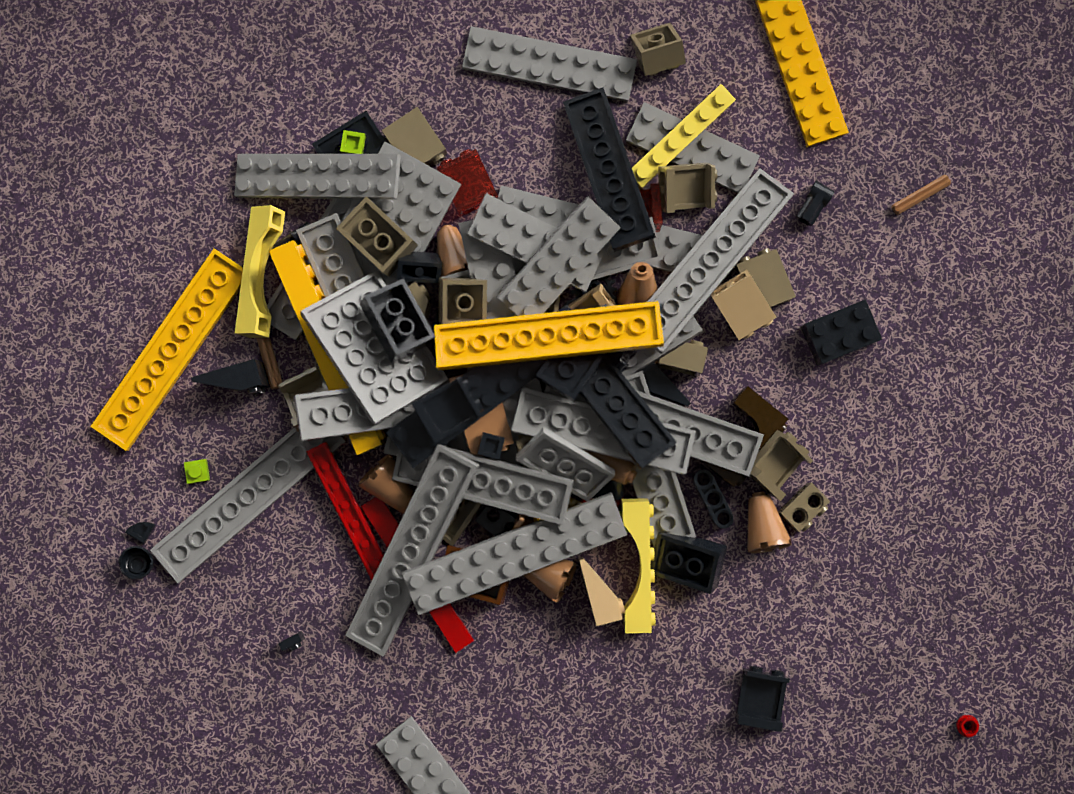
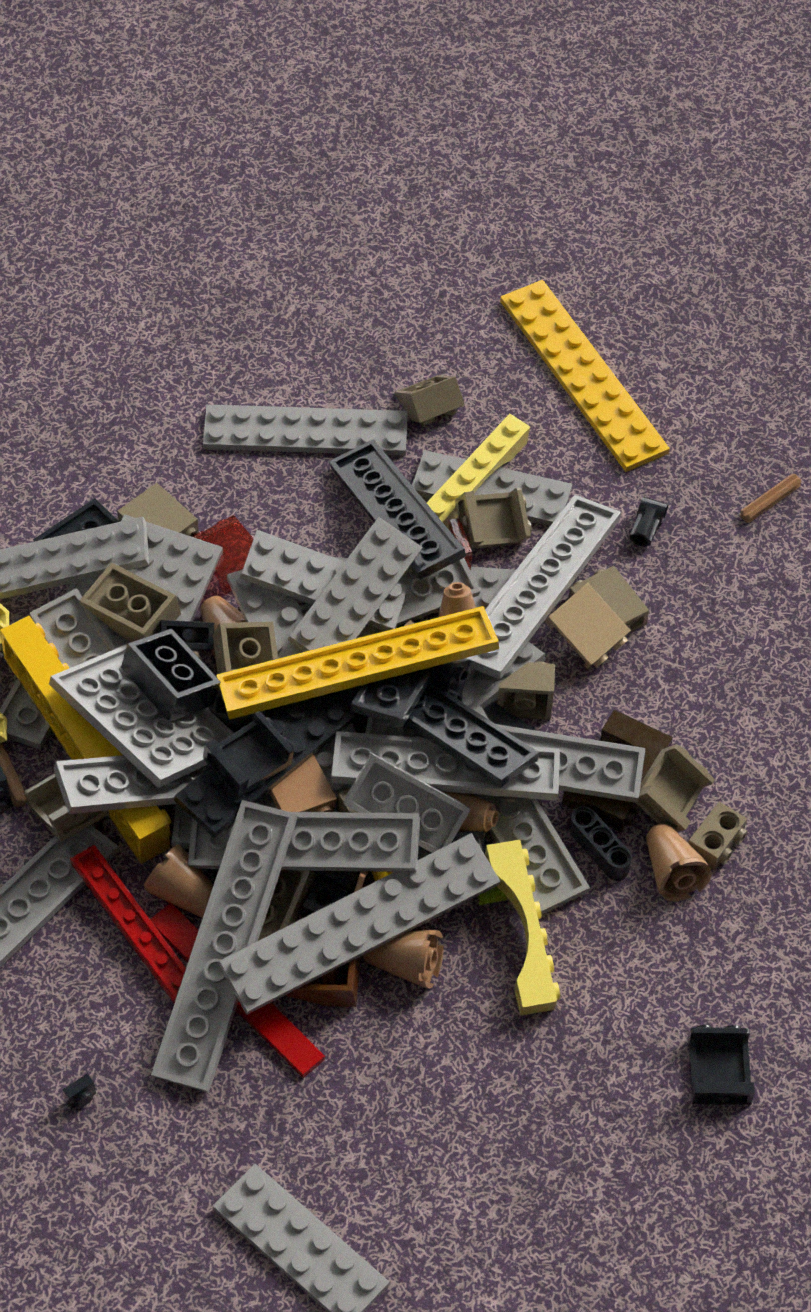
camera: 15 degrees left, 30 degrees down
lime plate [340,130,366,154] -> none
black plate [477,432,505,459] -> none
tan slope [578,557,625,626] -> none
black slope [651,532,727,594] -> none
black brick [800,299,883,366] -> none

